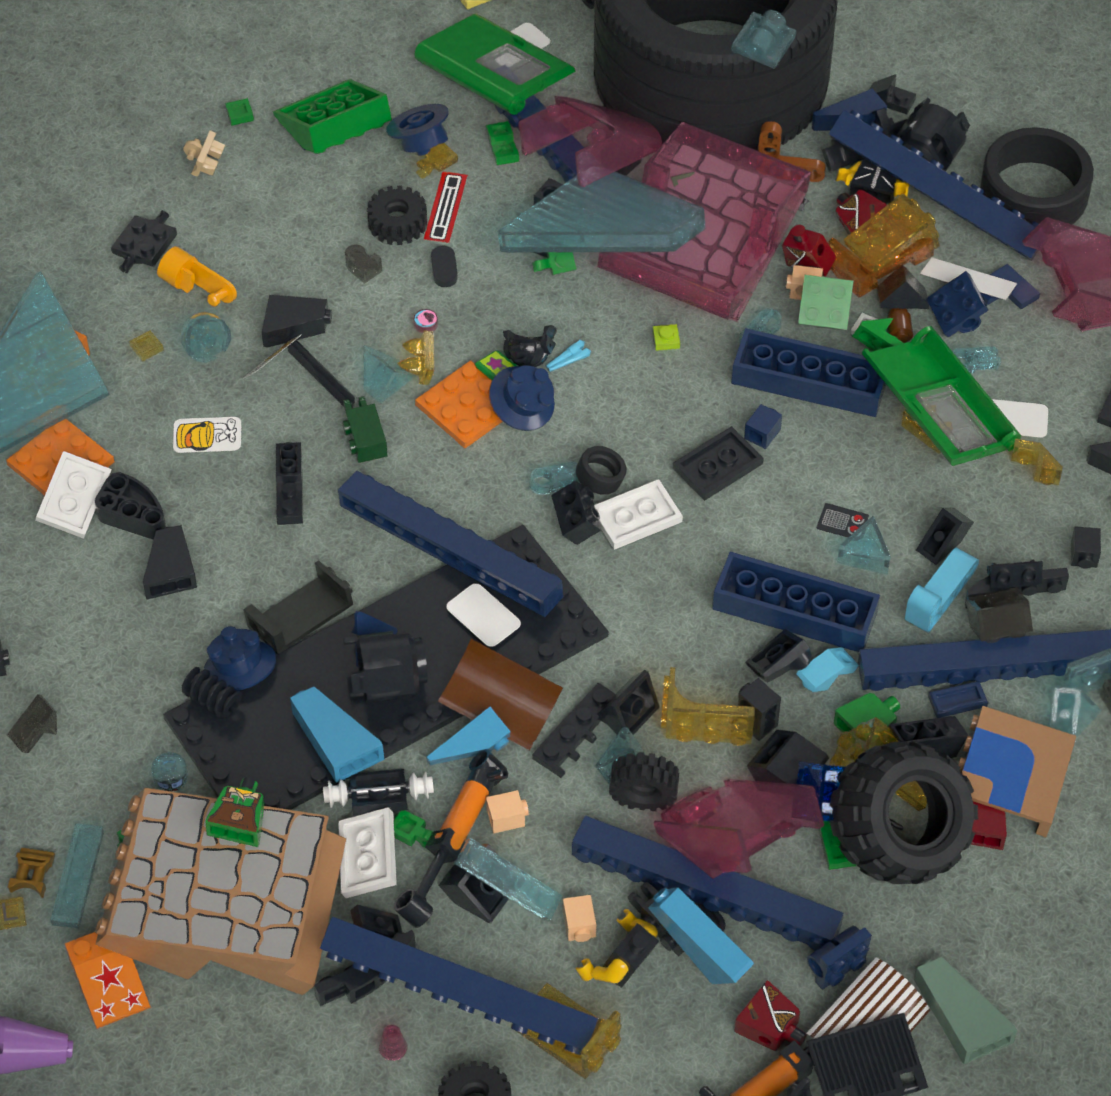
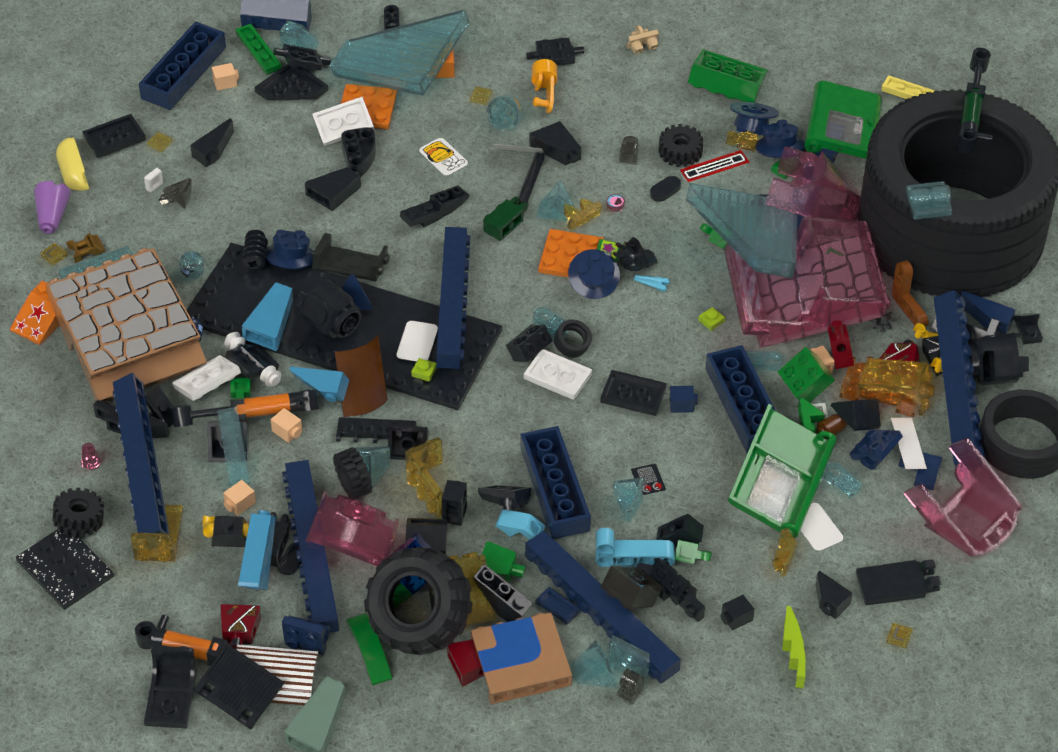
camera: 55 degrees right, 5 degrees down
torso [205,778,264,847] -> none
green plate [225,98,254,126] -> none
none -> green slope [346,613,392,686]
none -> lime plate [412,358,437,382]
none -> plate [675,539,712,564]
none -> dark blue piece [756,119,805,158]

